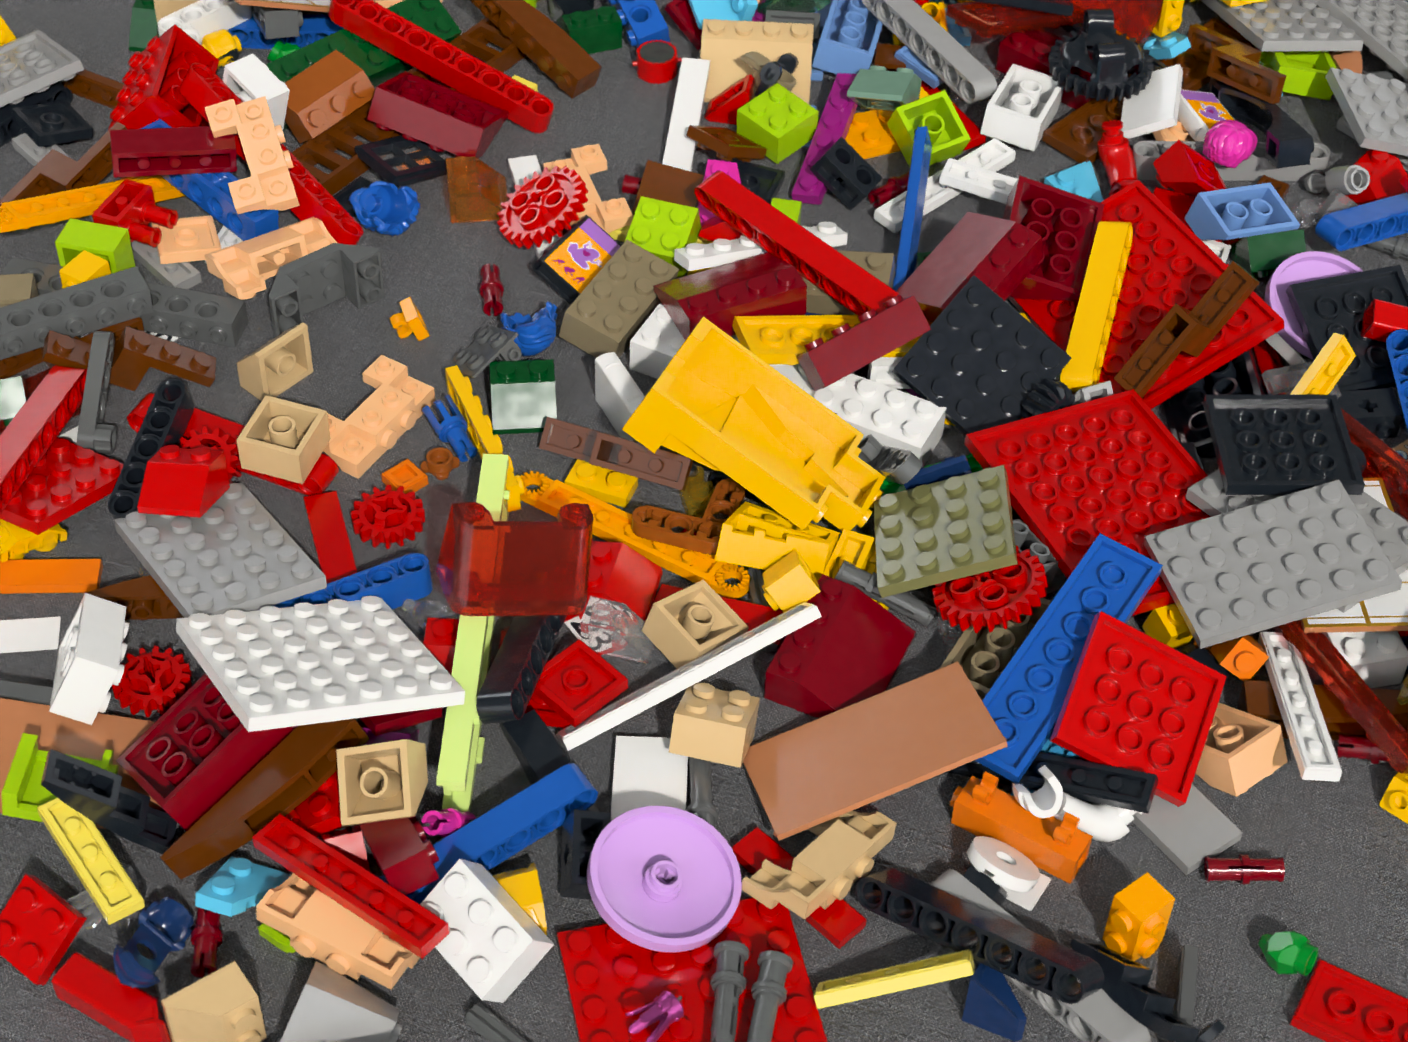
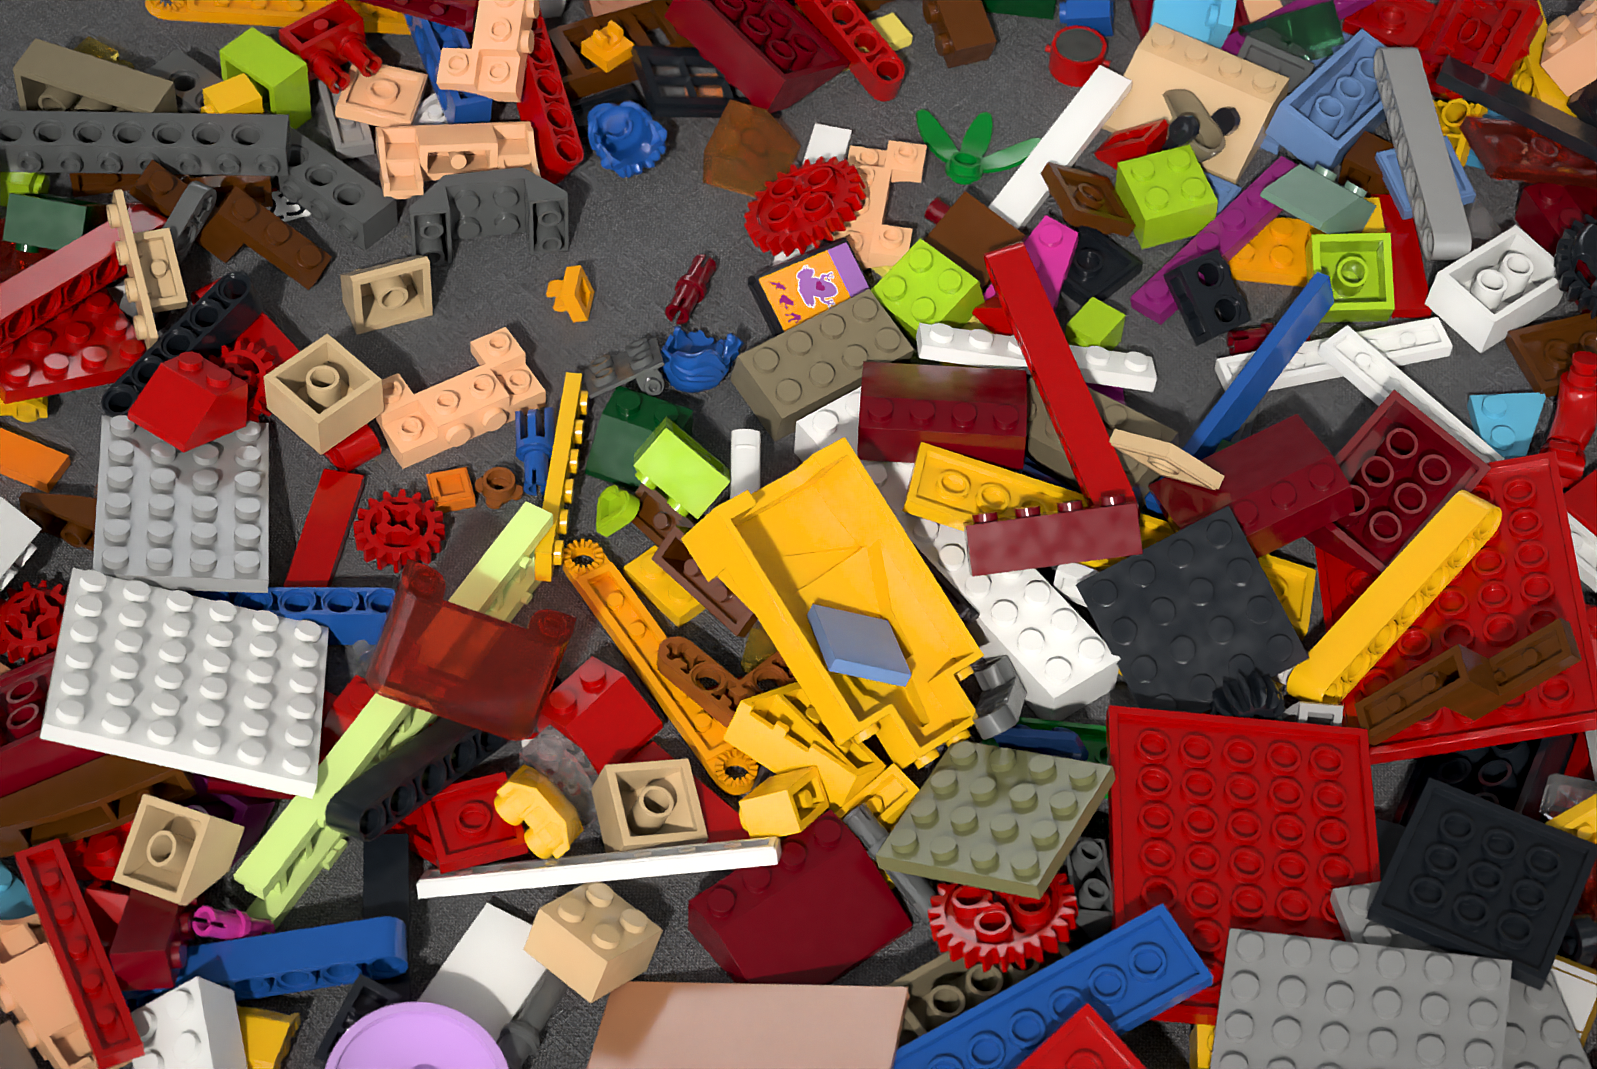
camera: 25 degrees right, 5 degrees up
none -> tan bracket [106,189,188,350]
none -> yellow slope [494,764,583,859]
none -> light orange tile [581,20,635,73]
none -> lime tile [596,485,640,538]
none -> brick [633,416,731,520]
none -> medium blue tile [806,604,912,686]
none -> green plant [916,109,1042,185]
none -> tan tile [1109,429,1224,490]

